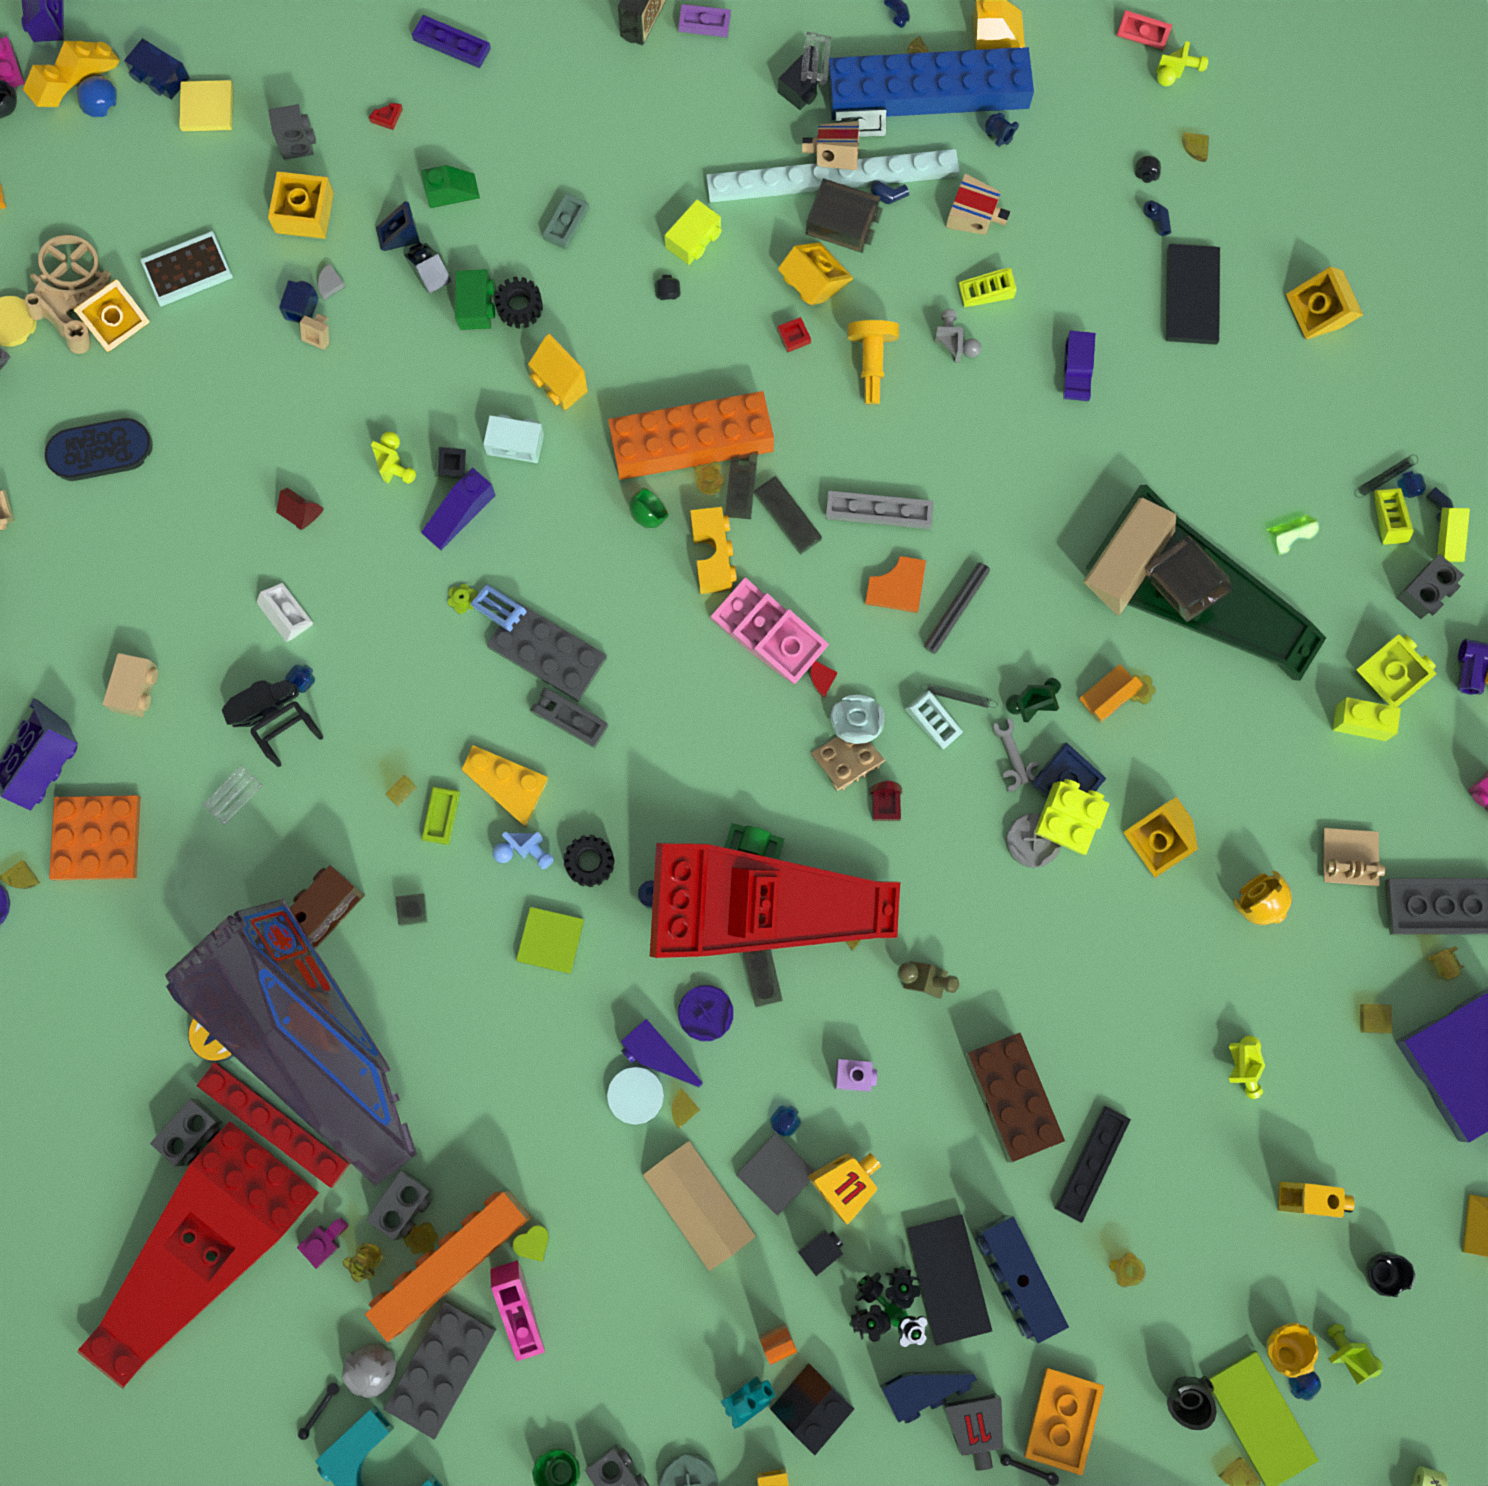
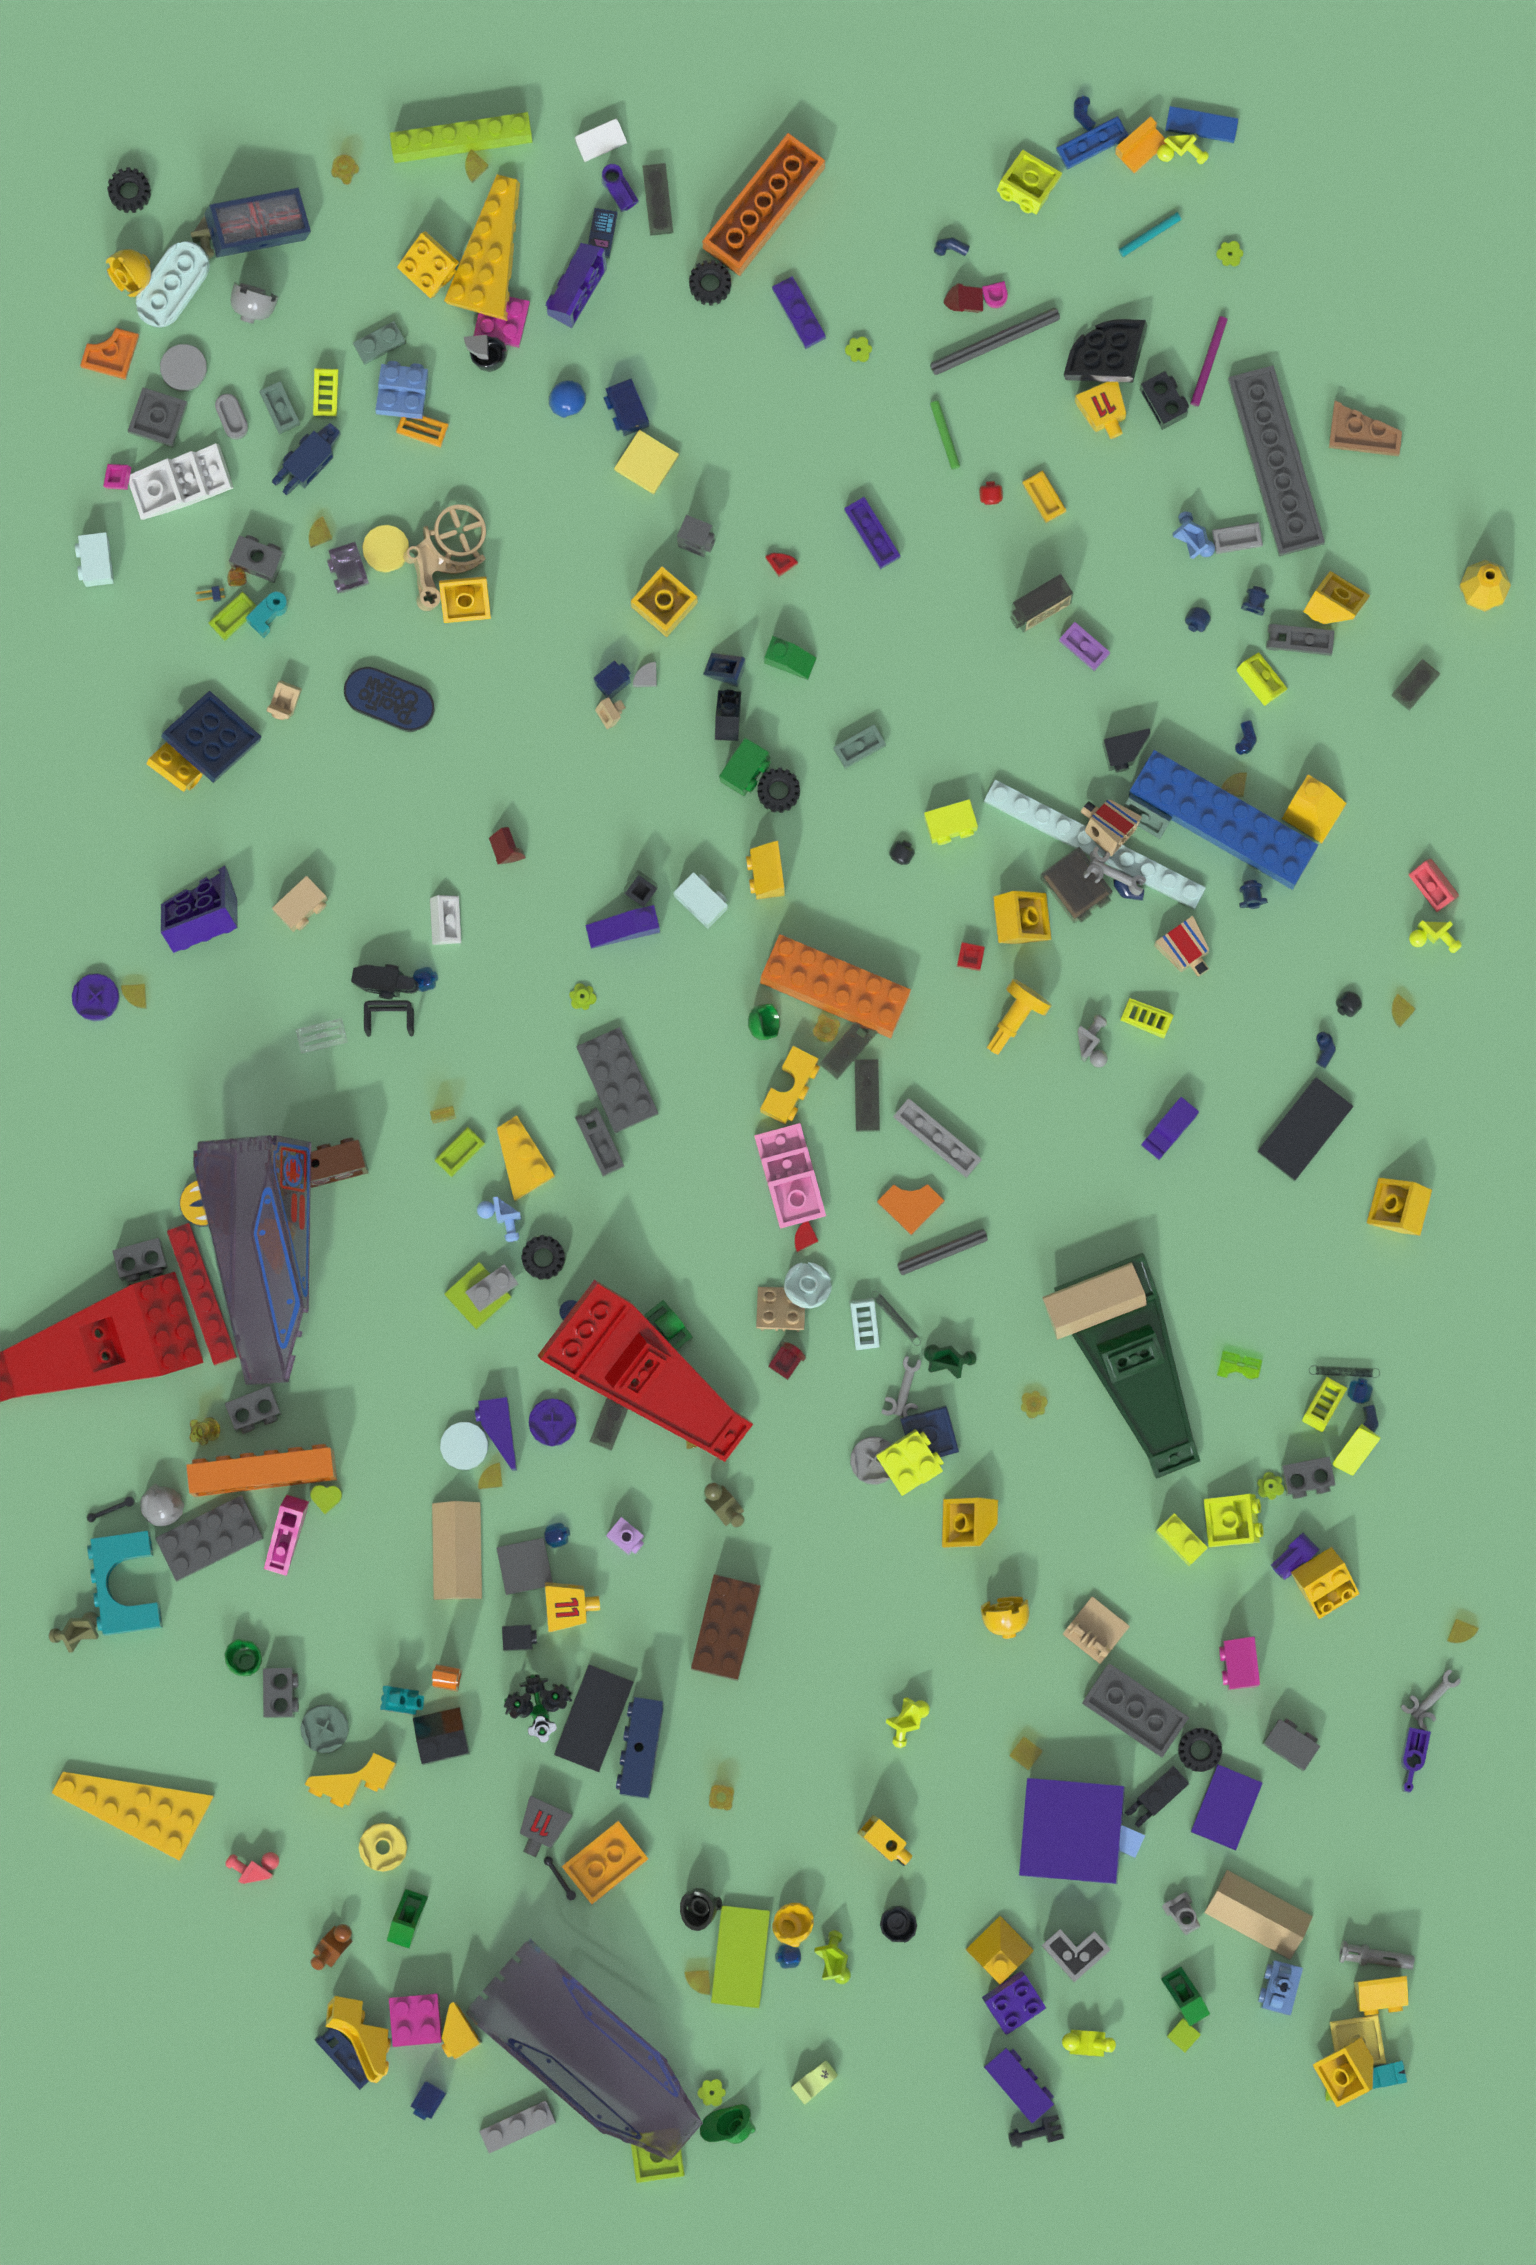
camera: 40 degrees right, 5 degrees up
yellow arch [23,40,120,107] -> none
orange plate [49,795,141,881] -> none
tile [140,231,233,307] -> none
magenta plate [297,1217,349,1269] -> none
neon yellow piece [371,431,416,484] -> none
clear smoke plate [396,893,428,926] -> none
clear yellow plant [404,1222,438,1254] -> none
light blue tile [470,584,527,632] -> none
clear tile [801,31,831,85] -> none
dark blue slope [880,1371,977,1424] -> none
black tile [1055,1106,1131,1223] -> none
light orange panel [1079,664,1143,723] -> none
clear smoke brick [1145,536,1232,622] -> none
clear yellow brick [1426,946,1465,981] -> none
none -> light grey plate [466,1264,519,1312]
none -> light grey bar [1083,846,1146,895]
none -> lime plant [1257,1472,1284,1500]

